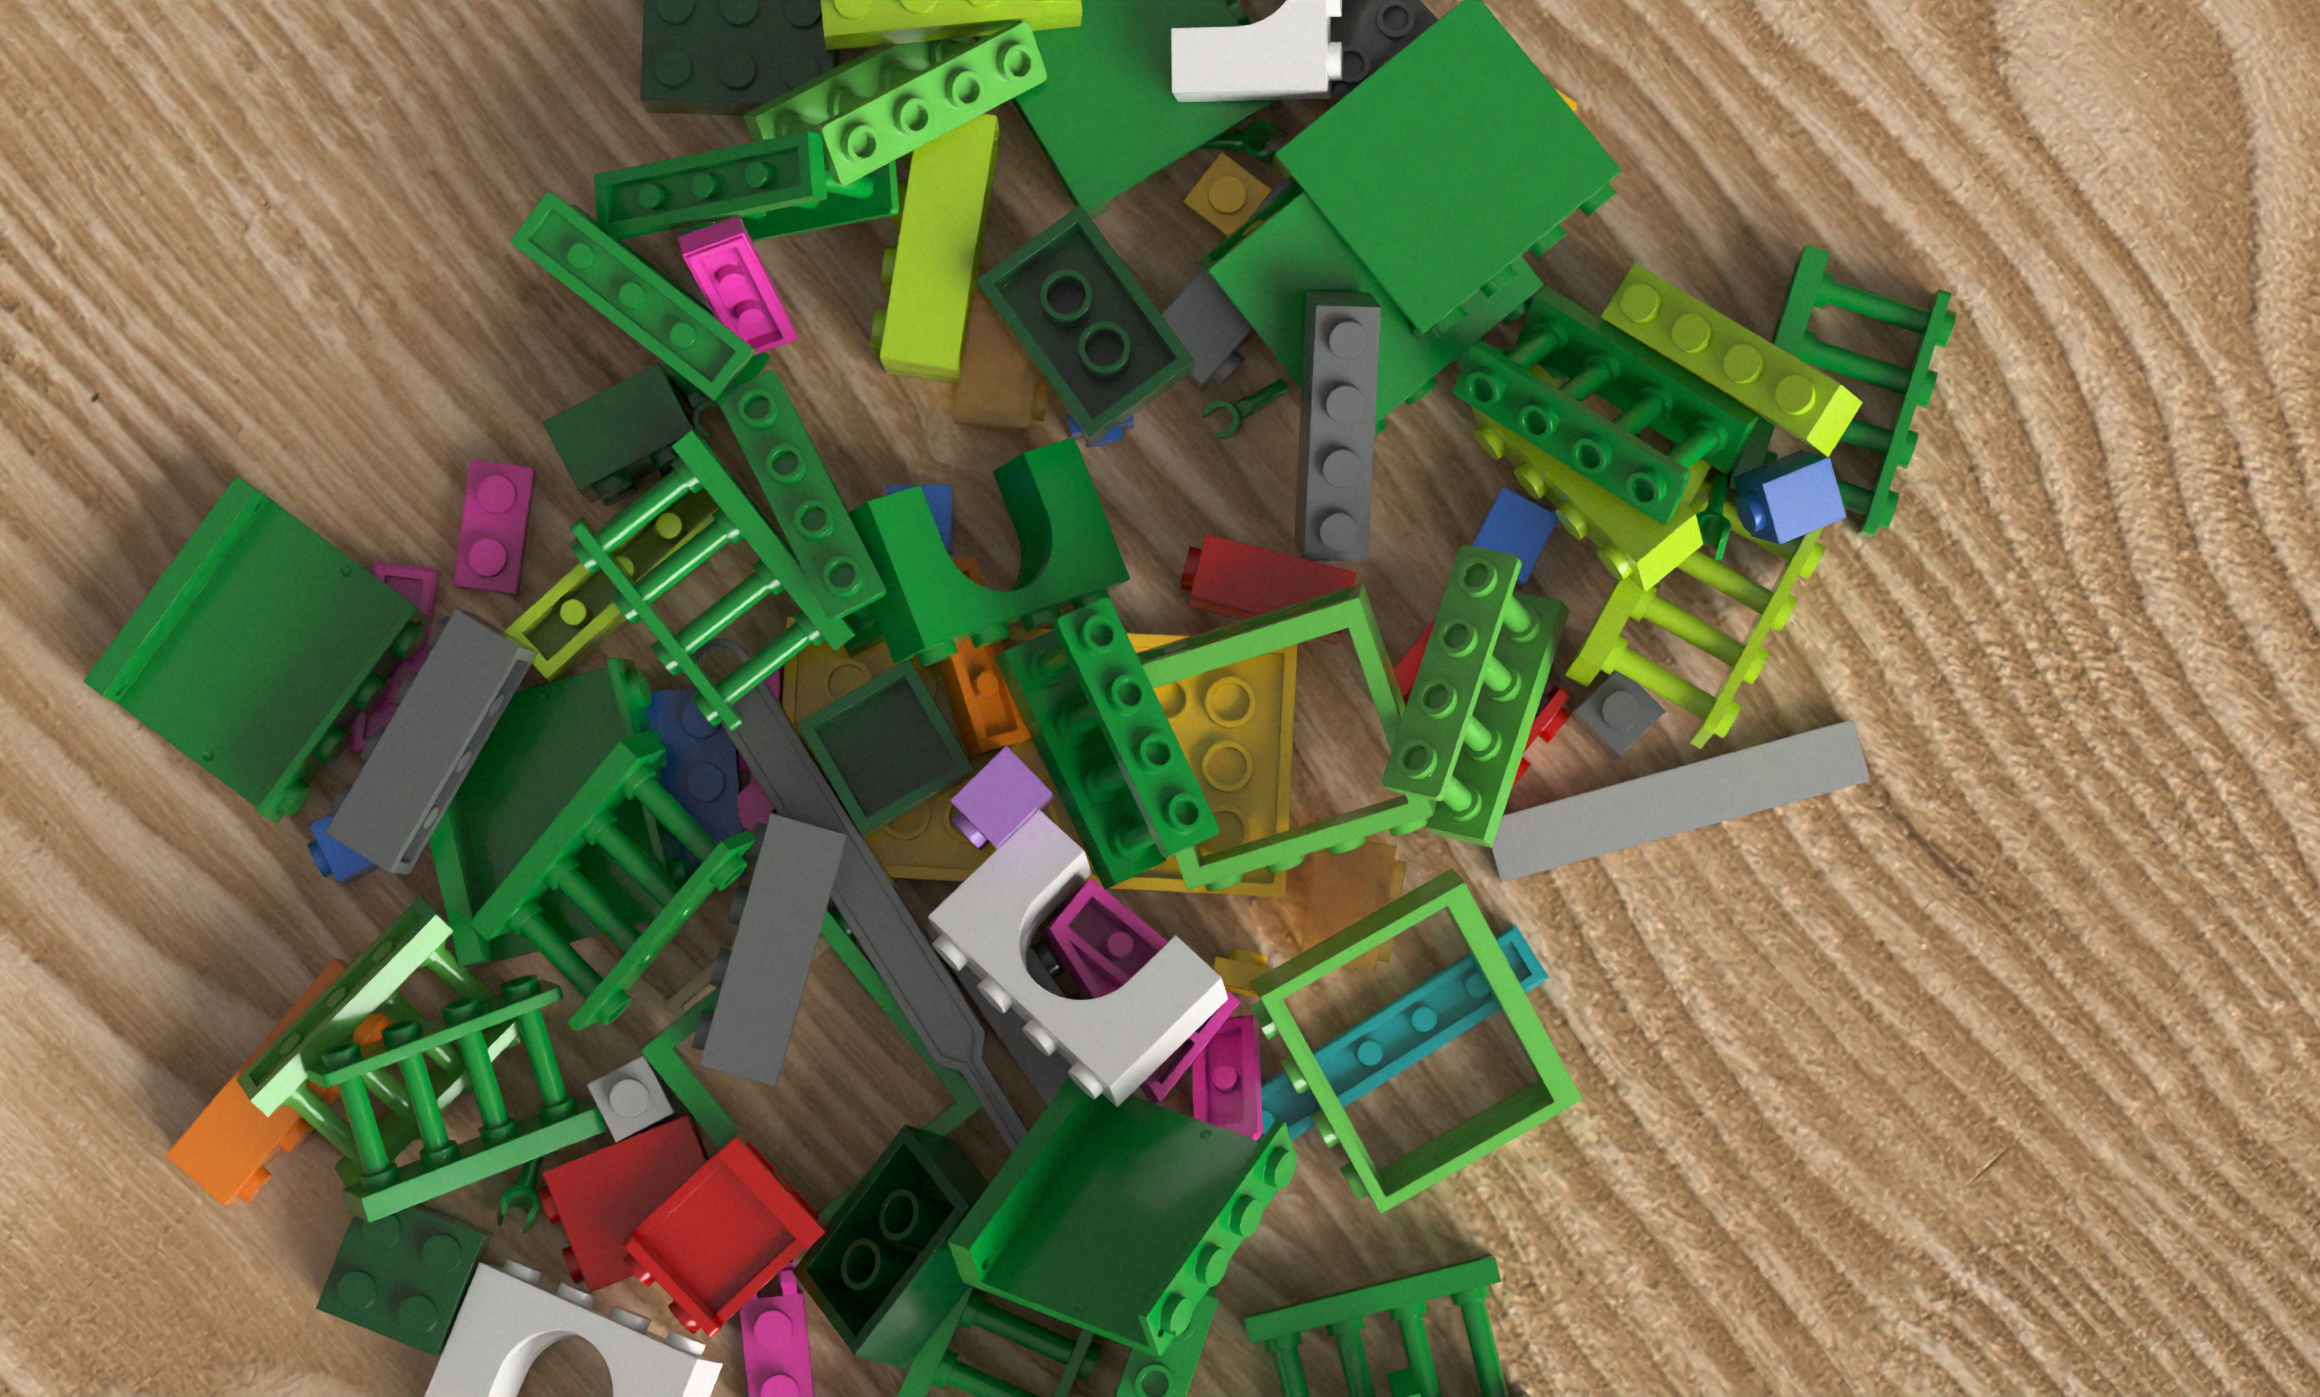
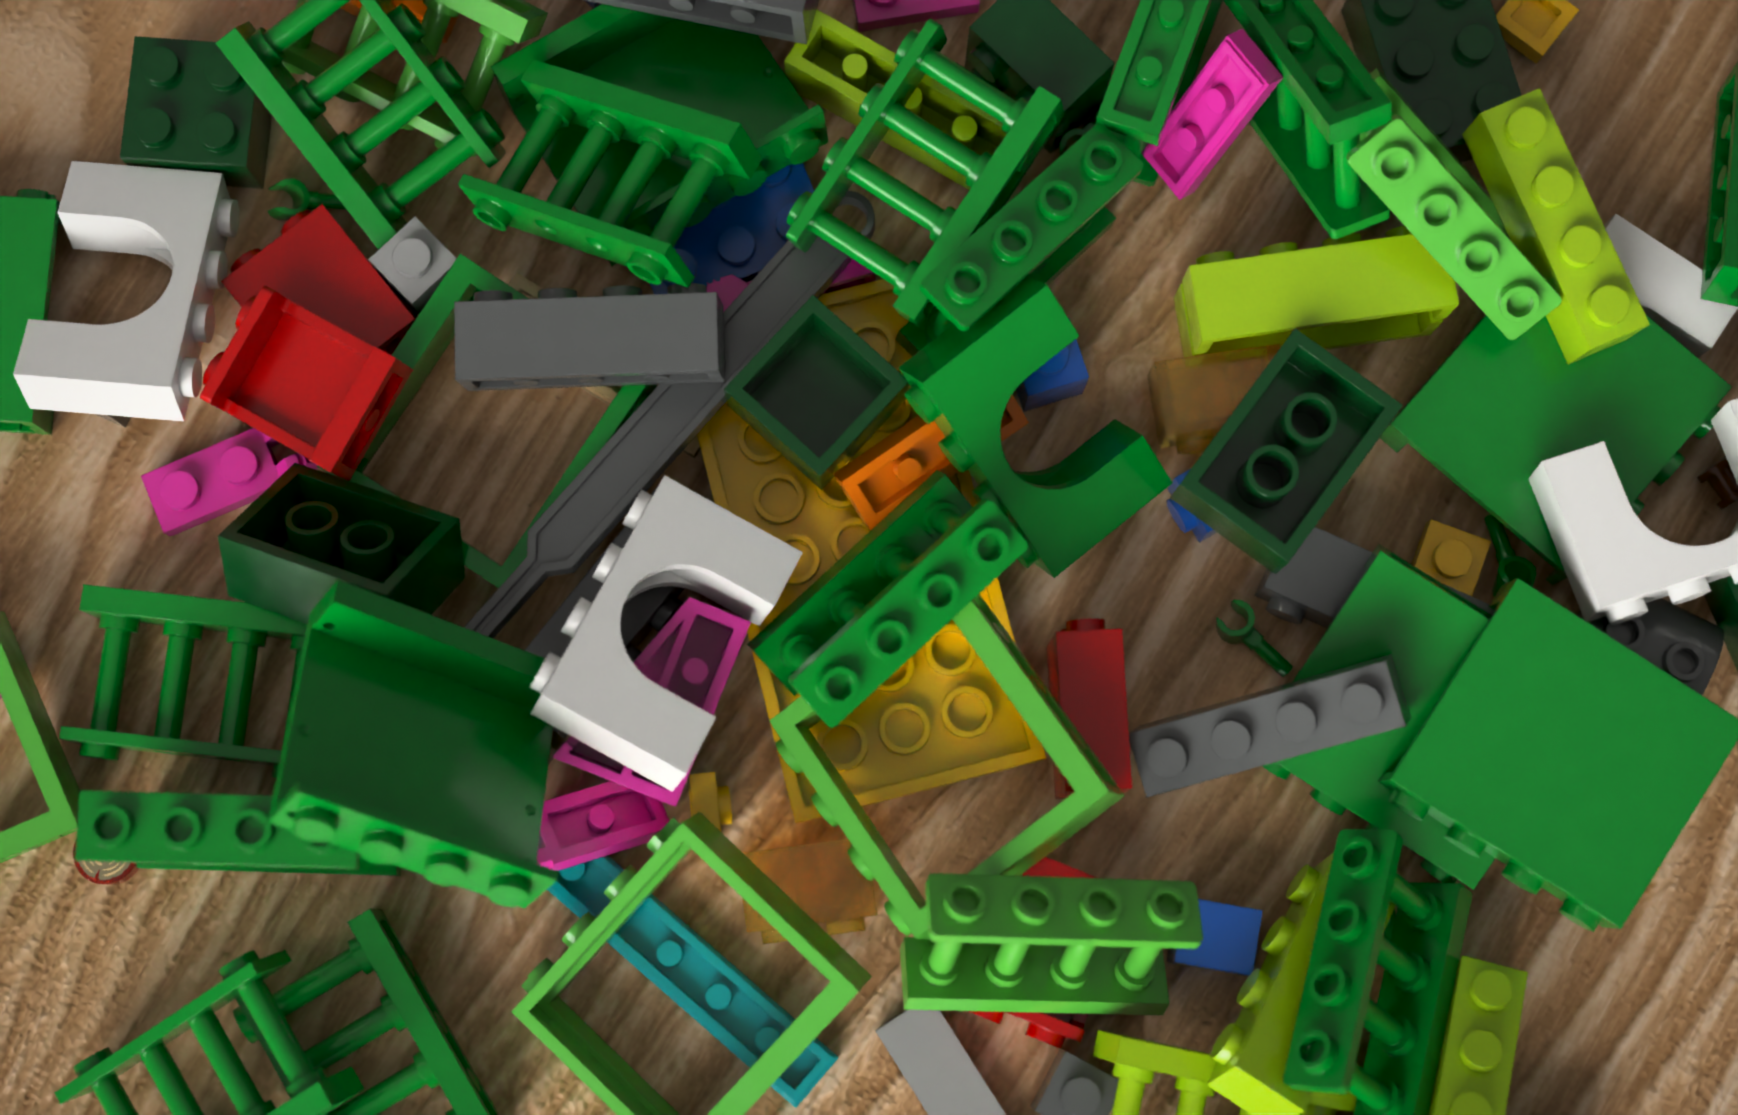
camera: 70 degrees right, 5 degrees down
medium lavender brick [950,746,1055,851] -> none

